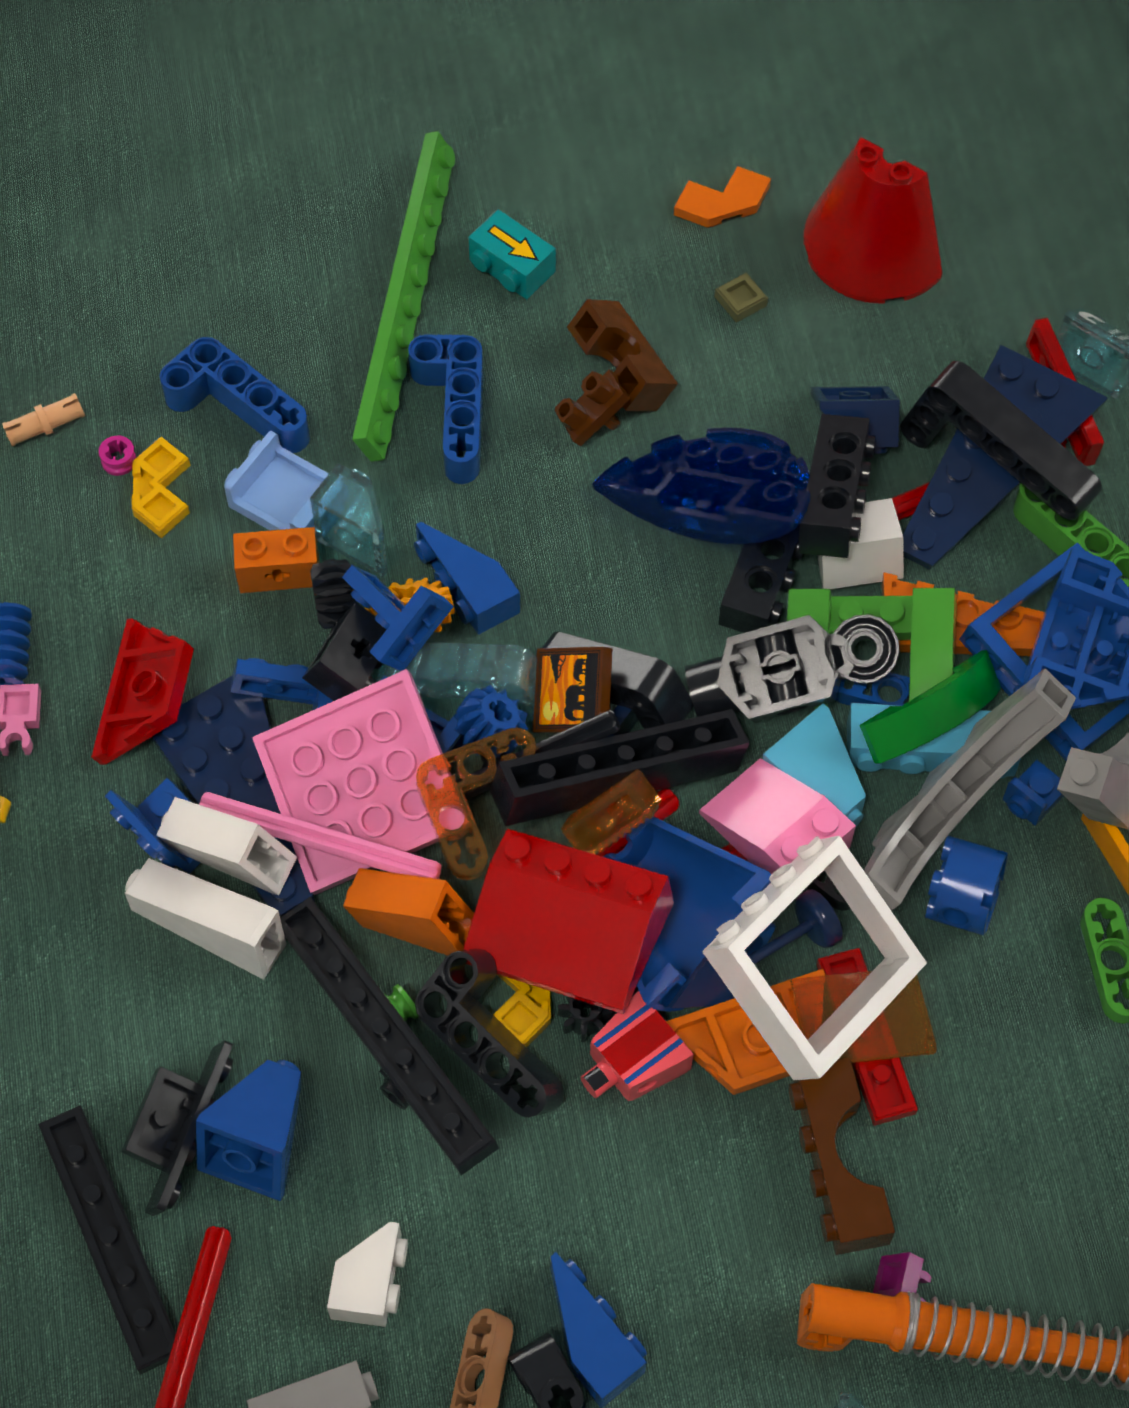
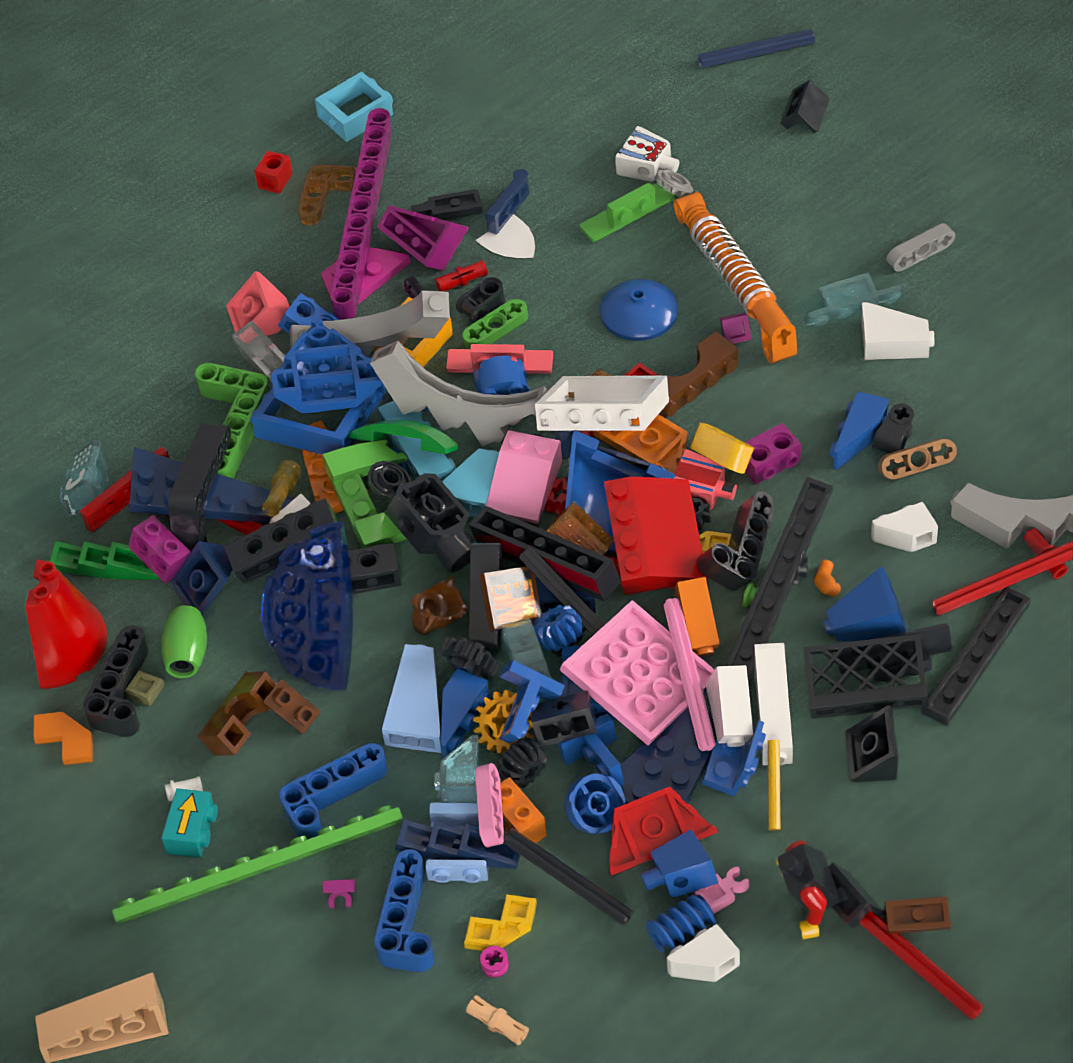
camera: 115 degrees left, 10 degrees down
clear orange beam [416,727,536,880] -> none
none -> light nougat wedge [35,972,169,1063]
none -> green slope [50,541,160,580]
none -> black beam [83,625,149,737]
none -> magenta brick [129,515,191,584]
none -> bright green piece [161,605,207,678]
none -> white pin [165,776,203,802]
none -> clear yellow pin [263,460,301,517]
none -> magenta tile [323,879,357,908]
none -> light blue slope [382,644,442,753]
none -> dark blue slope [395,819,520,869]
none -> reddish brown hair [411,576,467,635]
none -> black gear [438,637,500,679]
none -> coral bracket [446,344,553,374]
none -> bright pink beam [475,763,504,847]
none -> black axle [504,828,633,925]
none -> blue cylinder [564,774,625,834]
none -> blue dish [600,279,678,341]
none -> blue torso [640,829,718,897]
none -> yellow beam [690,422,754,474]
none -> magenta brick [745,423,801,485]
none -> yellow bar [768,740,781,831]
none -> black fence [804,634,929,719]
none -> orange arm [814,560,841,597]
none -> black slope [845,705,899,782]

